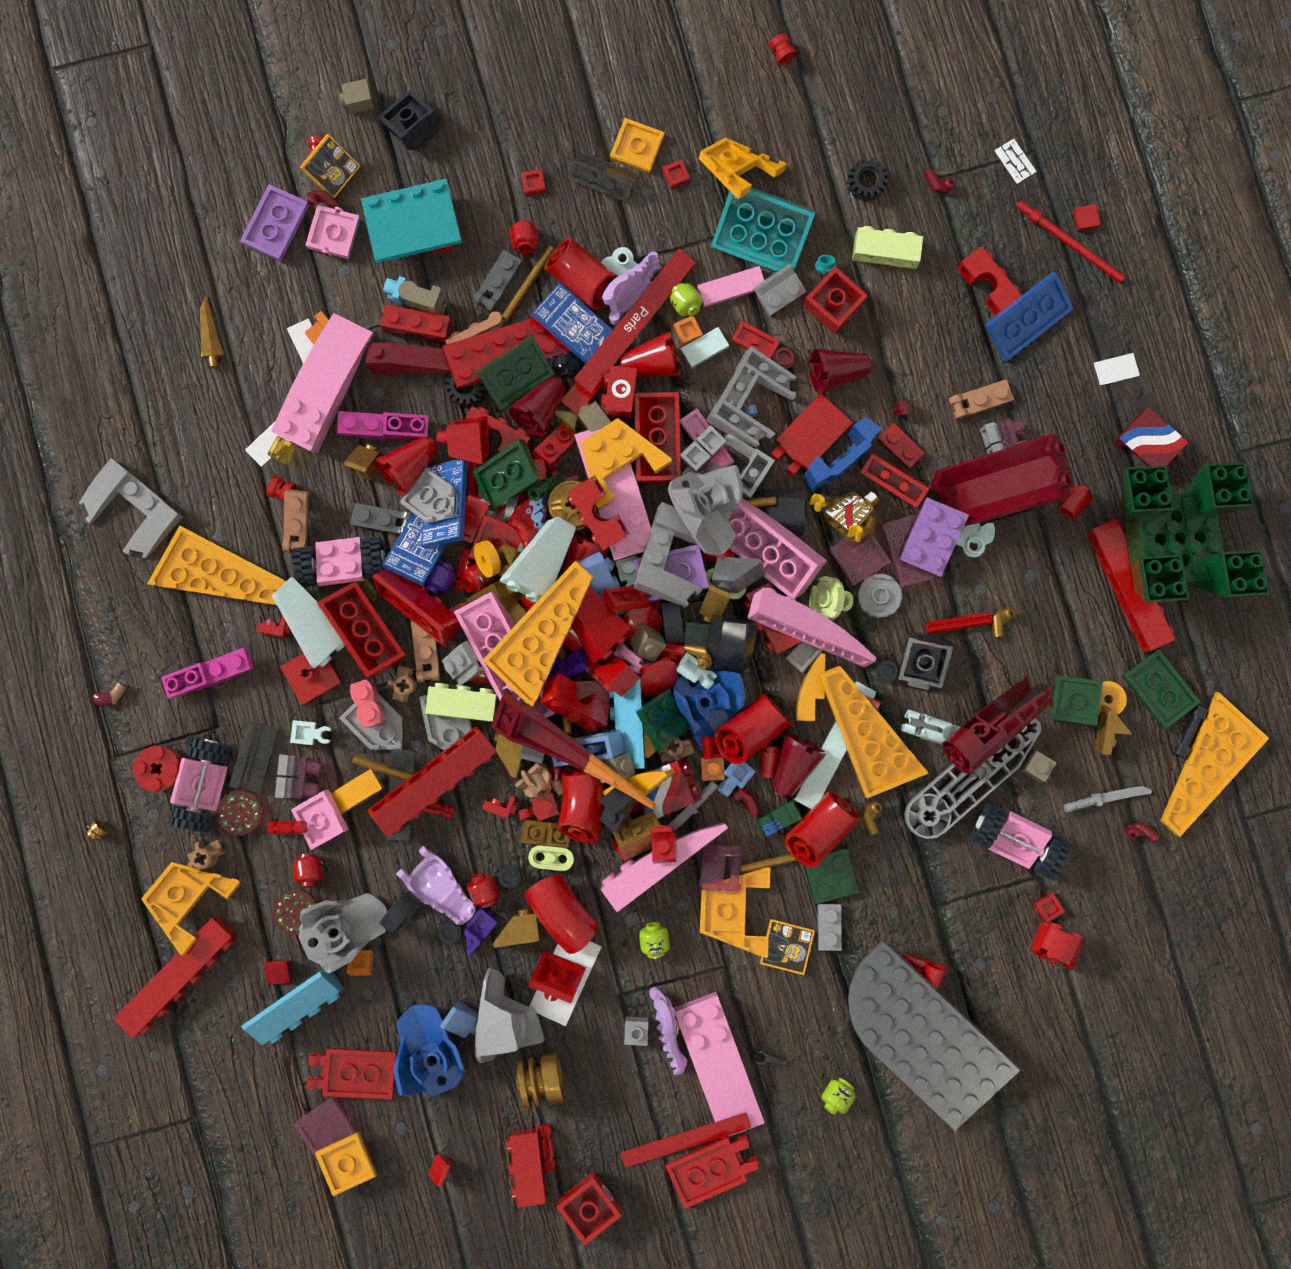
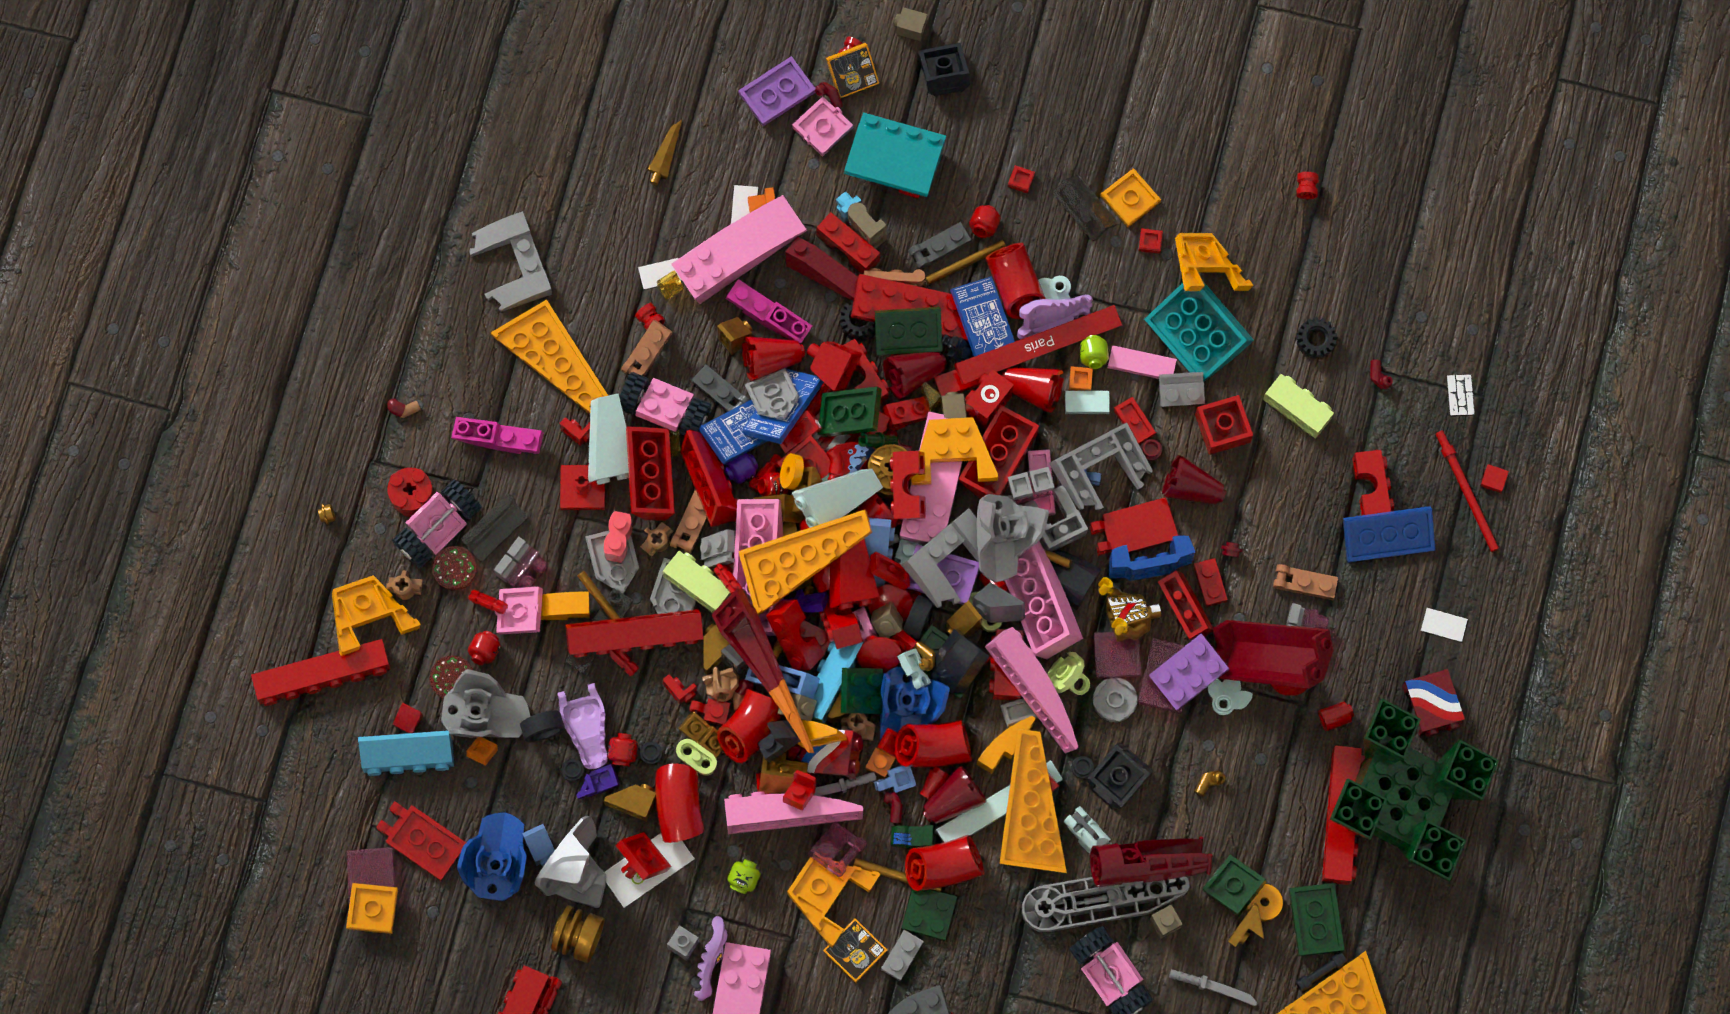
camera: 30 degrees right, 10 degrees down
light aqua plate [290,720,332,745] -> none
red slope [429,1153,453,1187] -> none
teal plate [815,255,837,275] -> none
pearl gold arm [862,802,882,836] -> none
red axle [926,612,992,634] -> none
none -> red axle [714,563,742,594]

